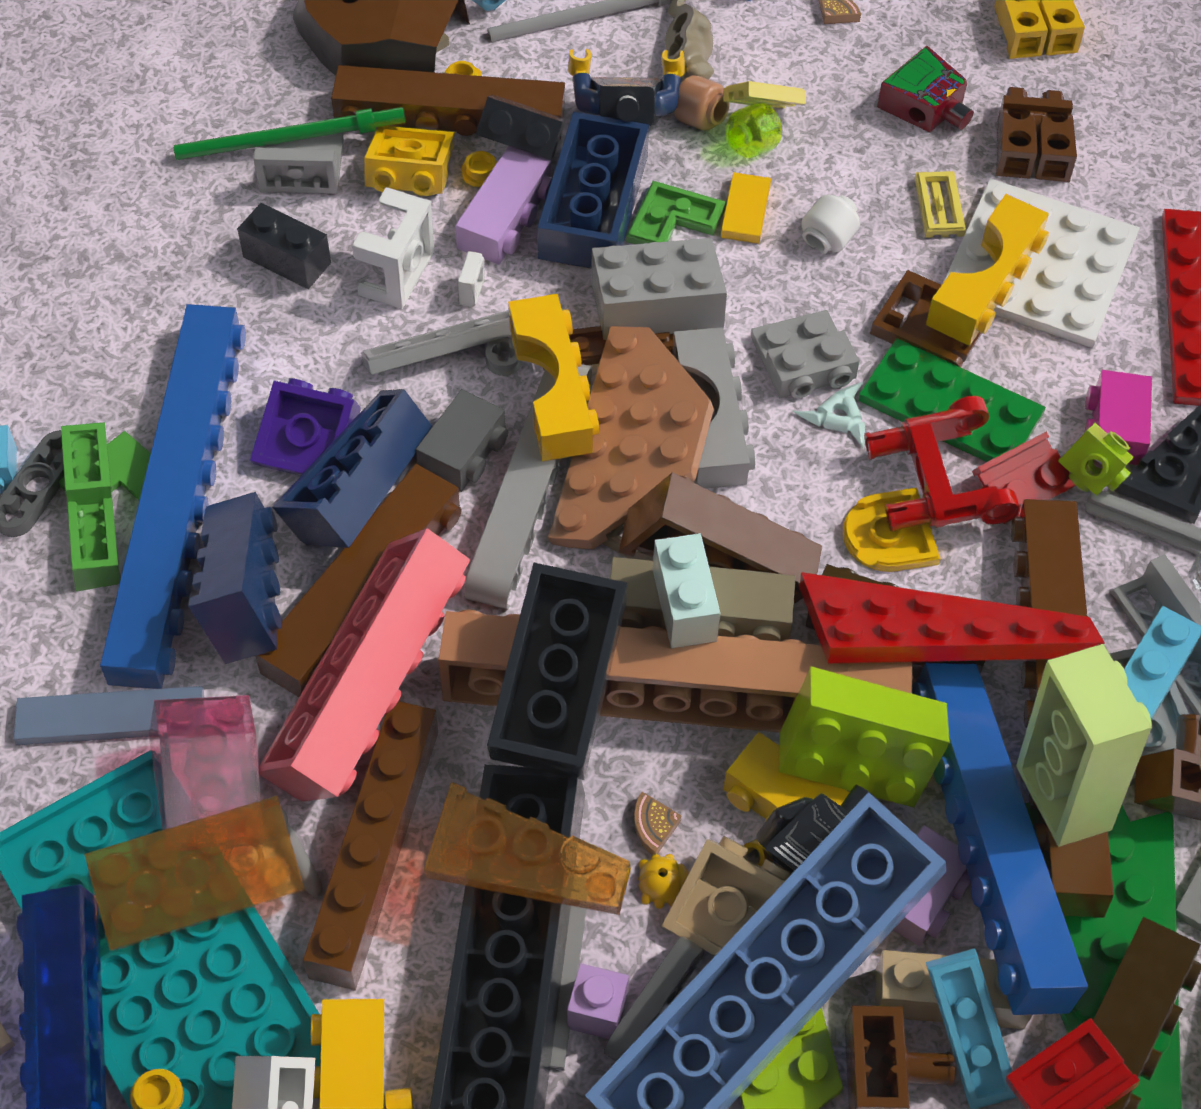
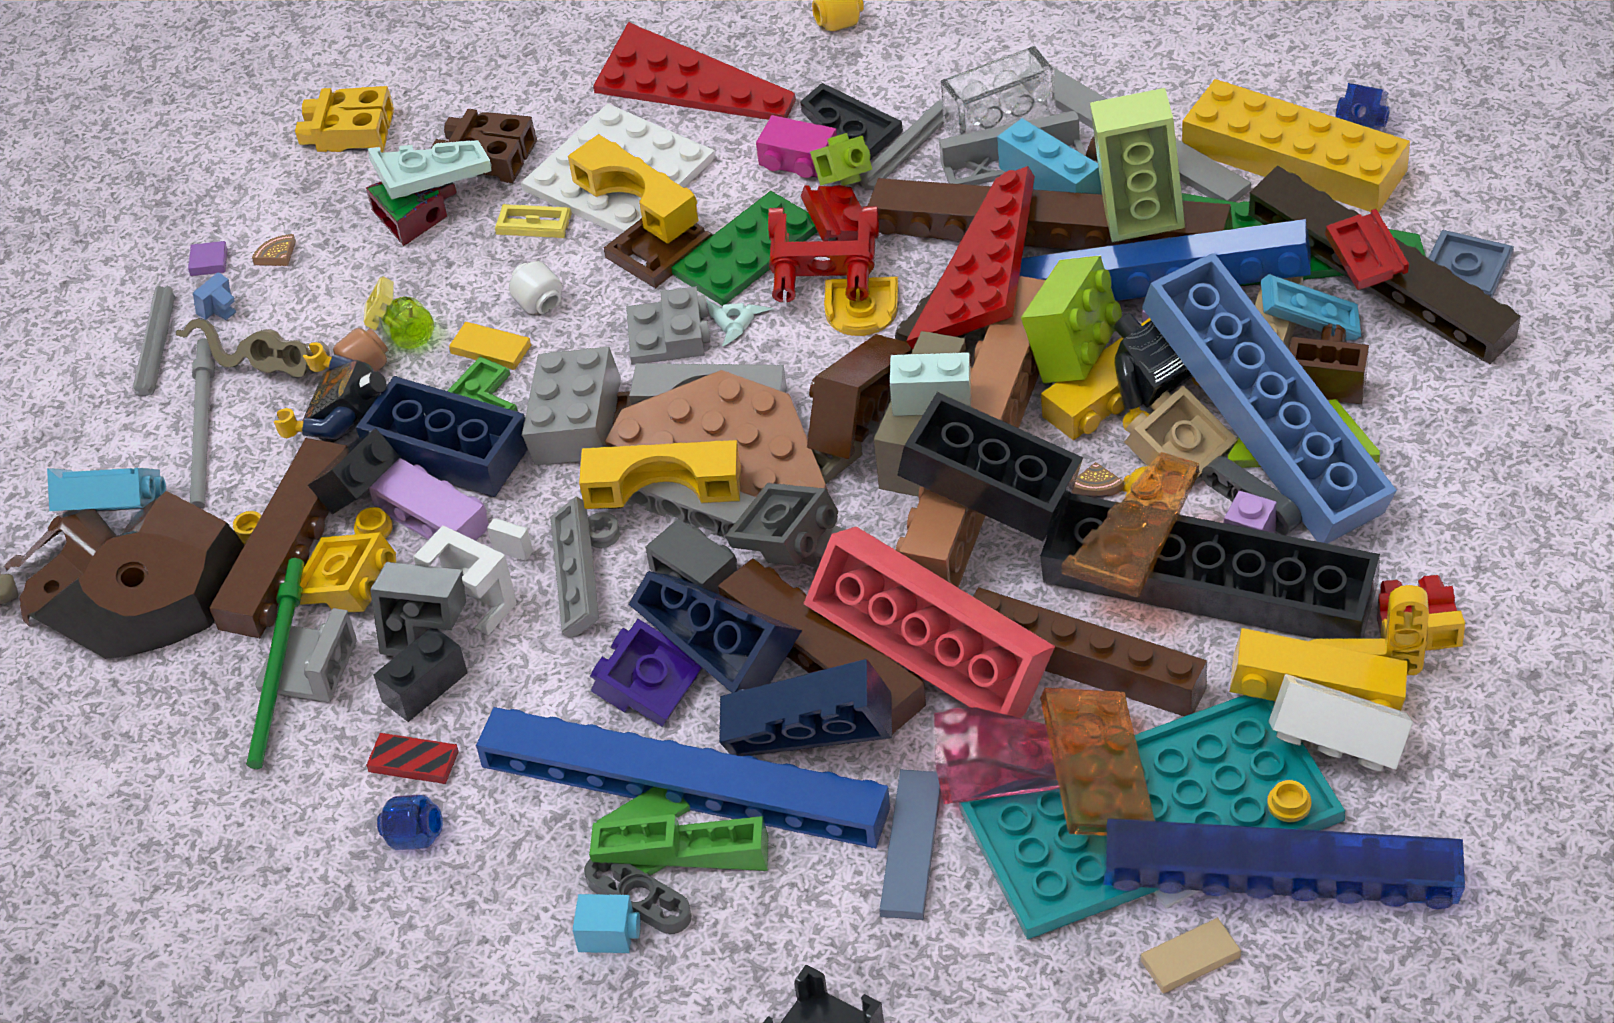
camera: 70 degrees left, 10 degrees down
none -> red tile [366,733,459,784]
none -> light aqua wing [368,140,491,199]
none -> dark grey brick [370,562,466,656]
none -> clear blue head [377,795,443,850]
none -> dark grey plate [725,483,839,566]

